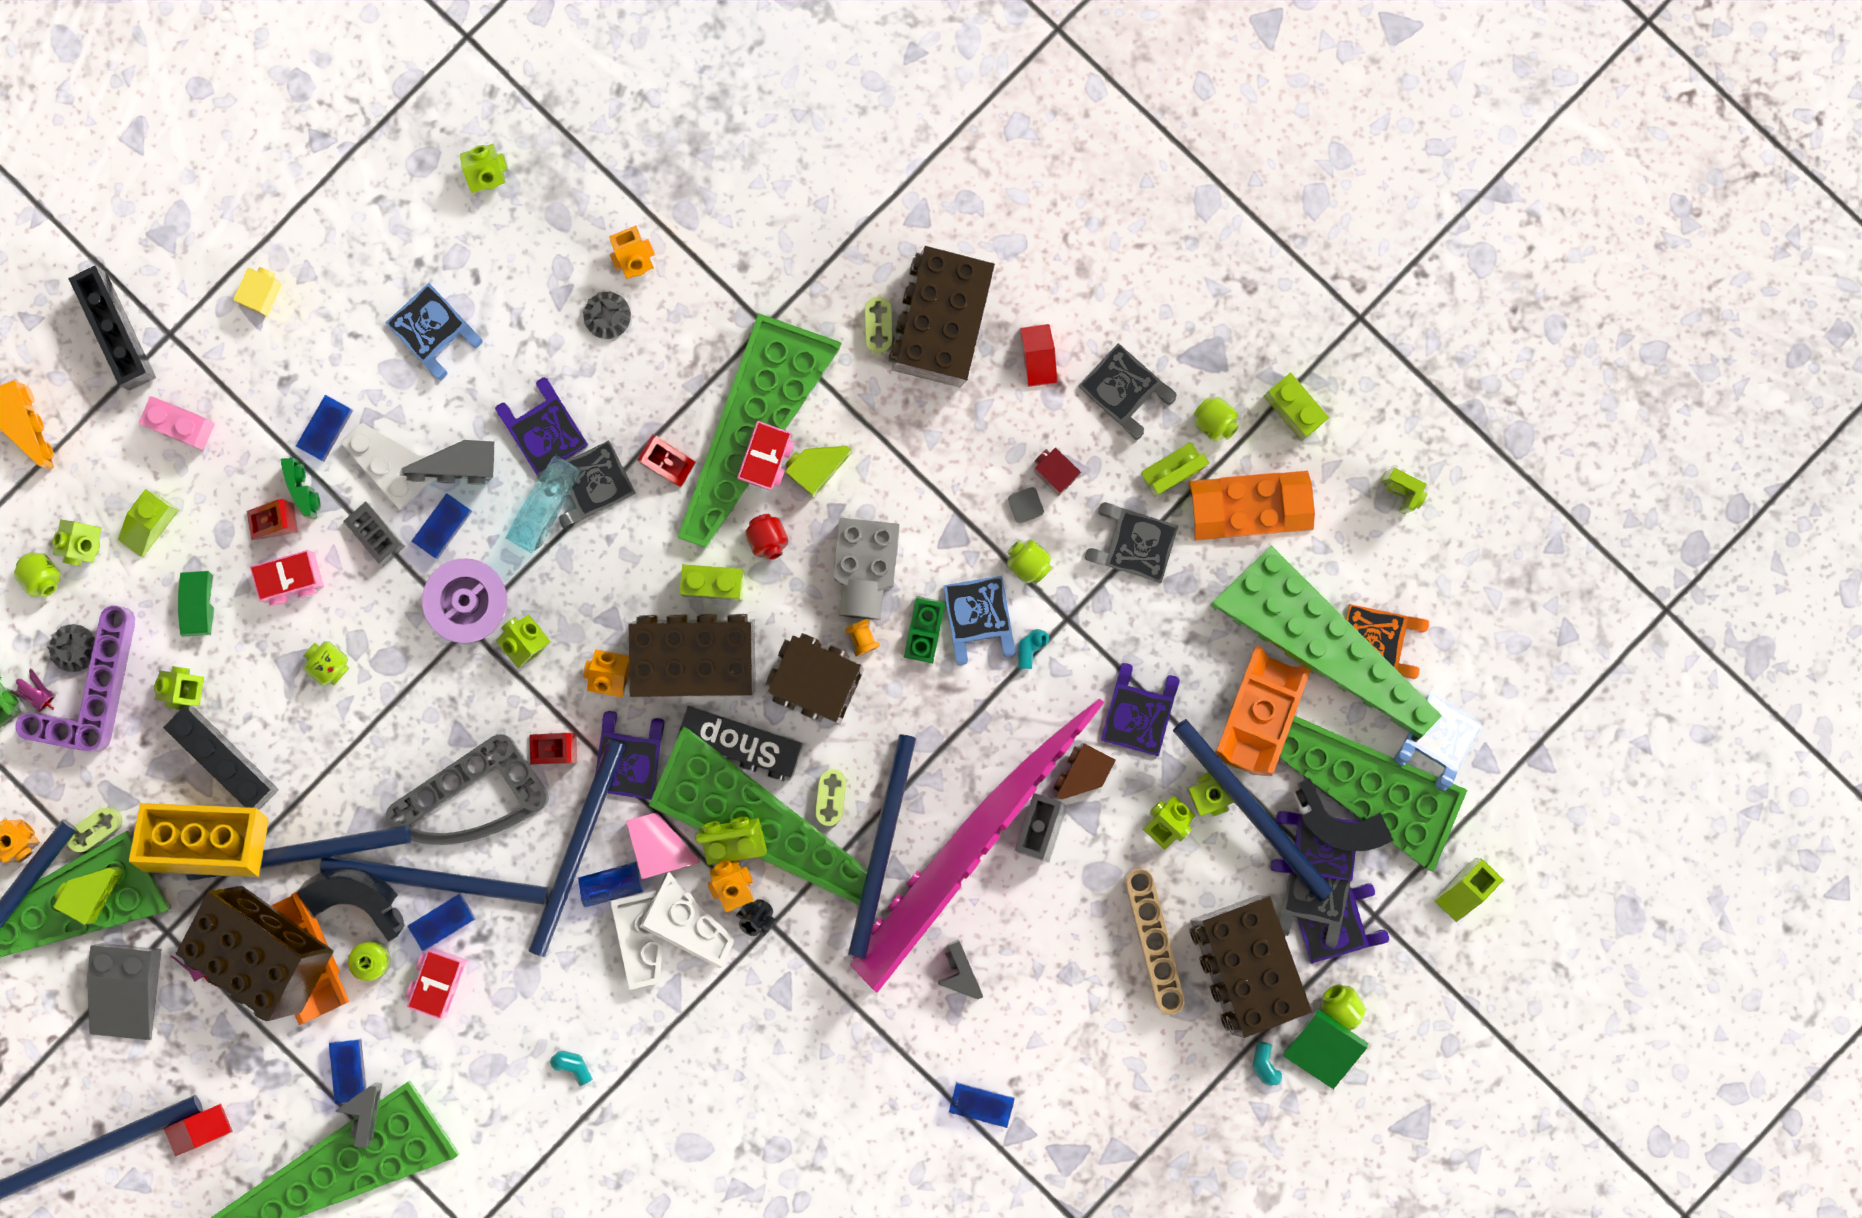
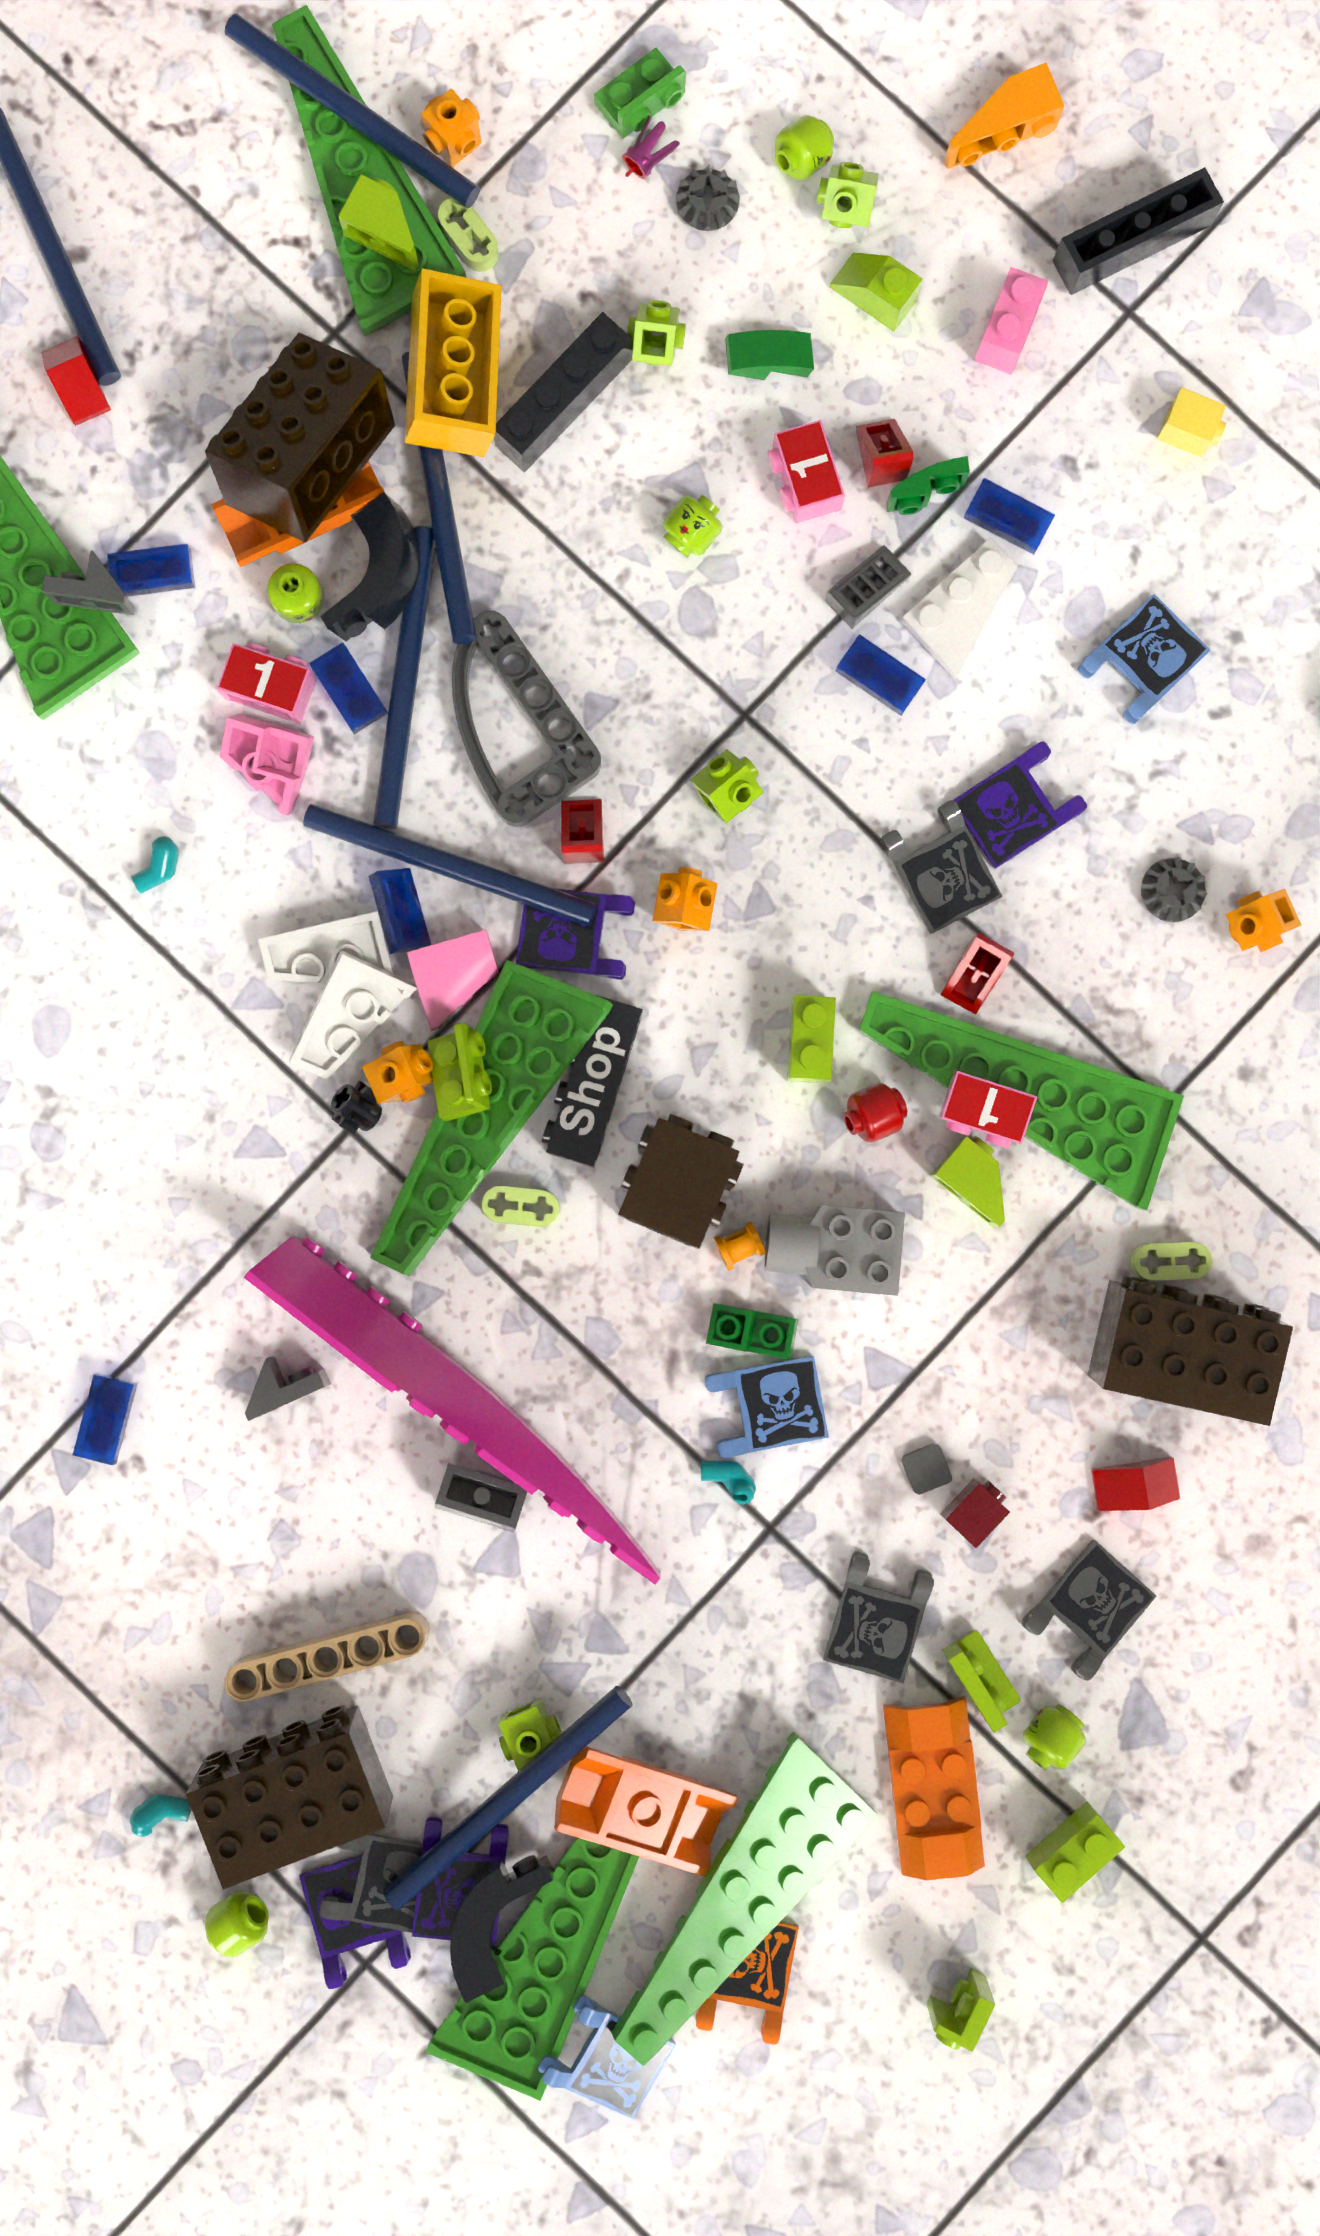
camera: 90 degrees right, 0 degrees up
medium lavender beam [15,606,136,751] -> none
dark grey slope [87,943,162,1040] -> none
dark grey slope [399,440,495,485] -> none
lavender piece [422,558,507,643] -> none
clear light blue slope [505,455,581,553] -> none
dark brown brick [628,614,756,697] -> none
dark blue piece [848,734,916,959] -> none
lime head [1007,539,1052,584] -> none
reddish brown slope [1053,743,1116,800] -> none
flag [1101,663,1180,756] -> none
lime brick [1142,795,1196,850] -> none
green tile [1283,1009,1368,1090] -> none
lime slope [1434,858,1504,922] -> none
none -> bright pink slope [220,714,314,815]

